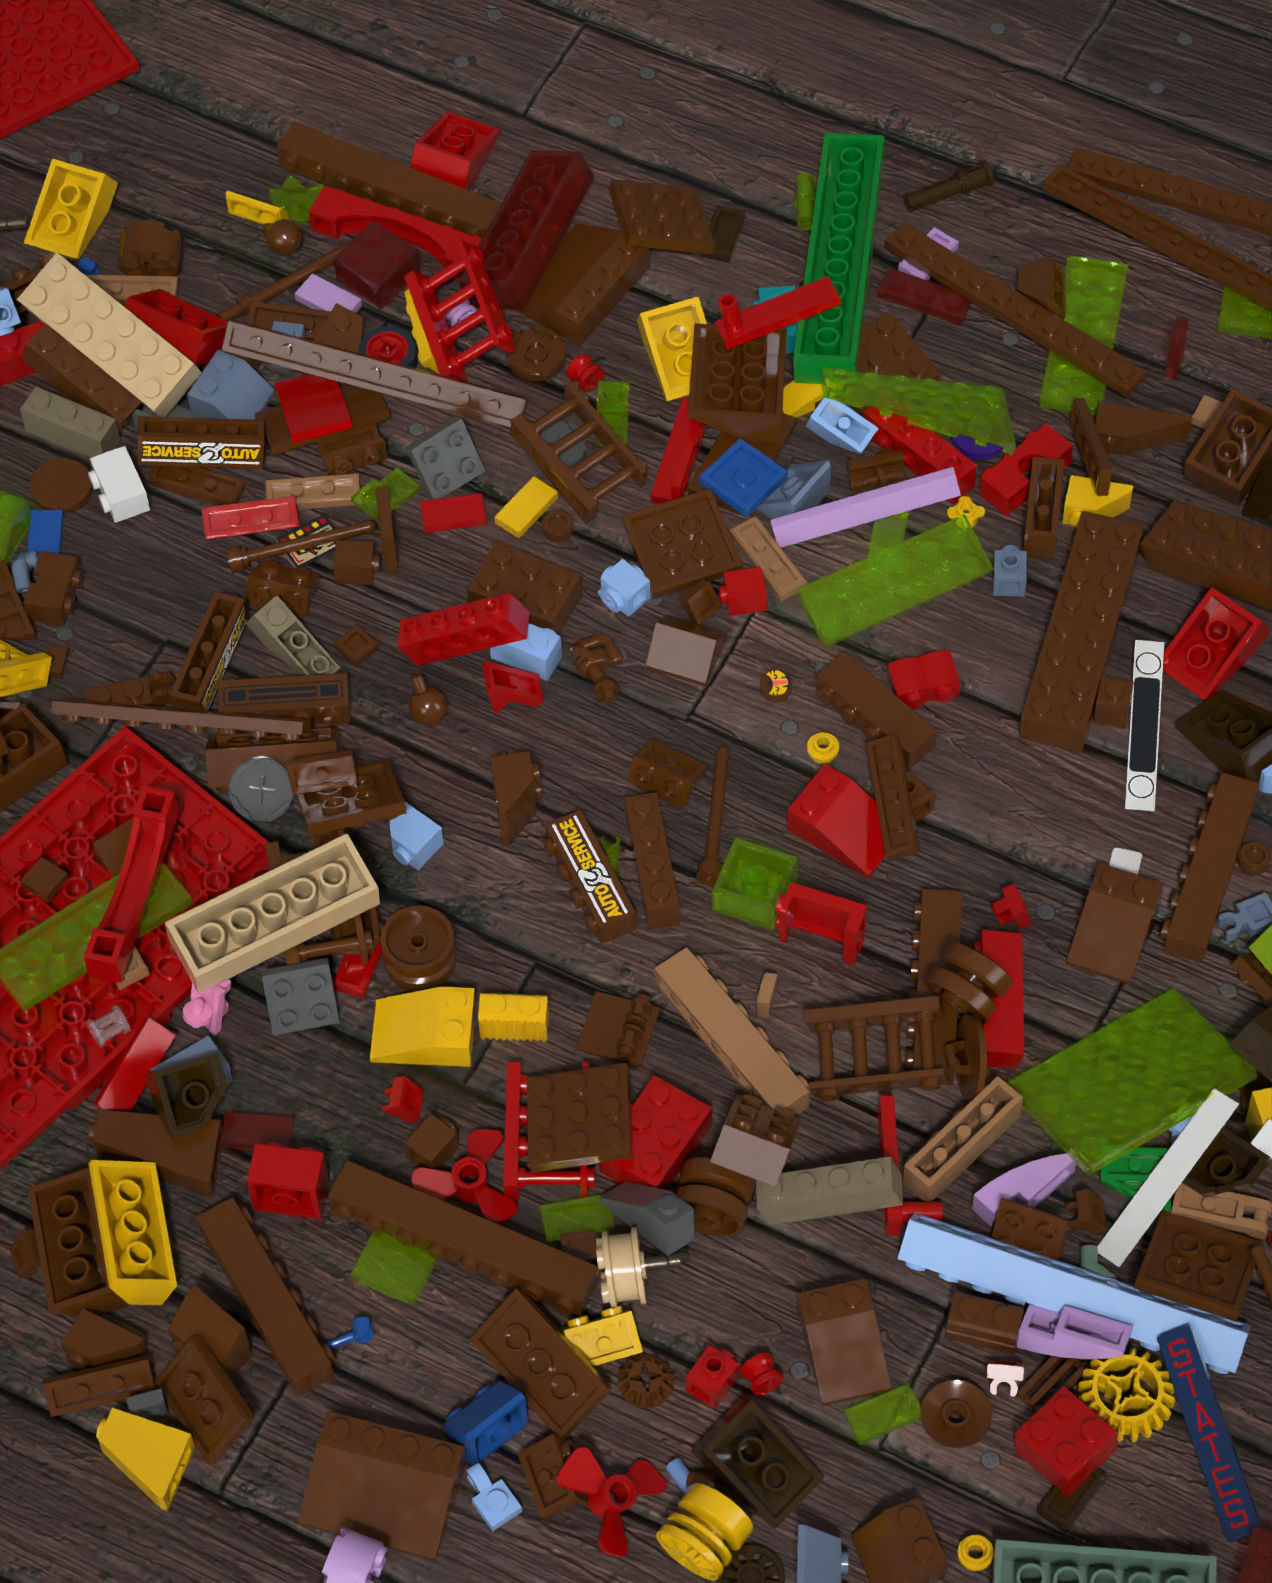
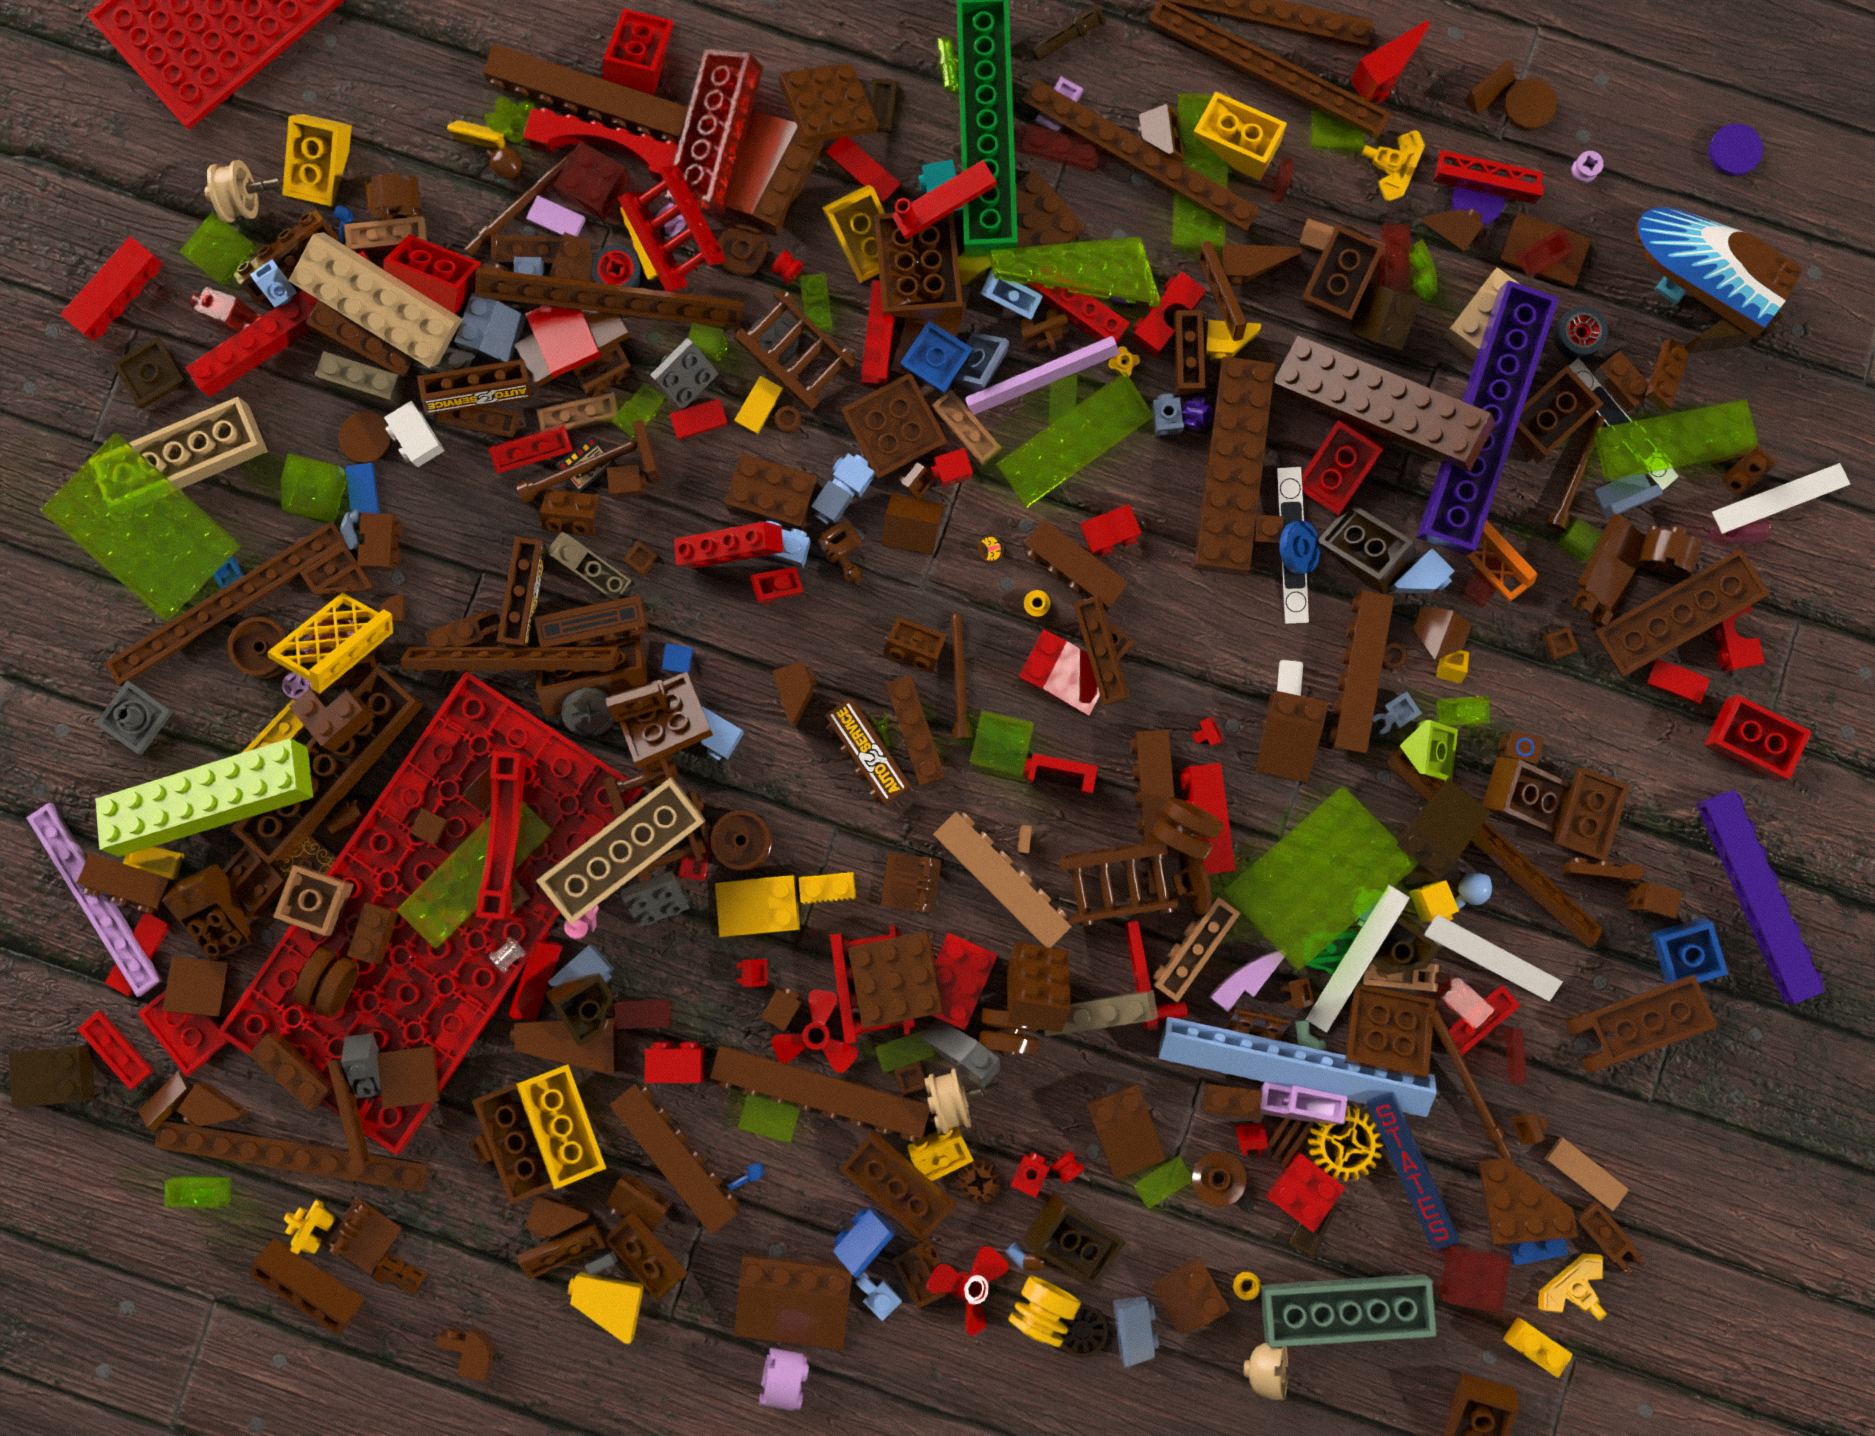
camera: 10 degrees left, 25 degrees up
reddish brown piece [408,673,447,727] -> none
none -> blue tile [662,644,693,674]
none -> clear neon green brick [688,323,728,361]
none -> sand blue brick [811,480,852,525]
none -> red tile [826,137,901,205]
none -> dark purple gear [1181,397,1214,431]
none -> yellow slope [1193,92,1287,181]
none -> blue tile [1279,521,1321,574]

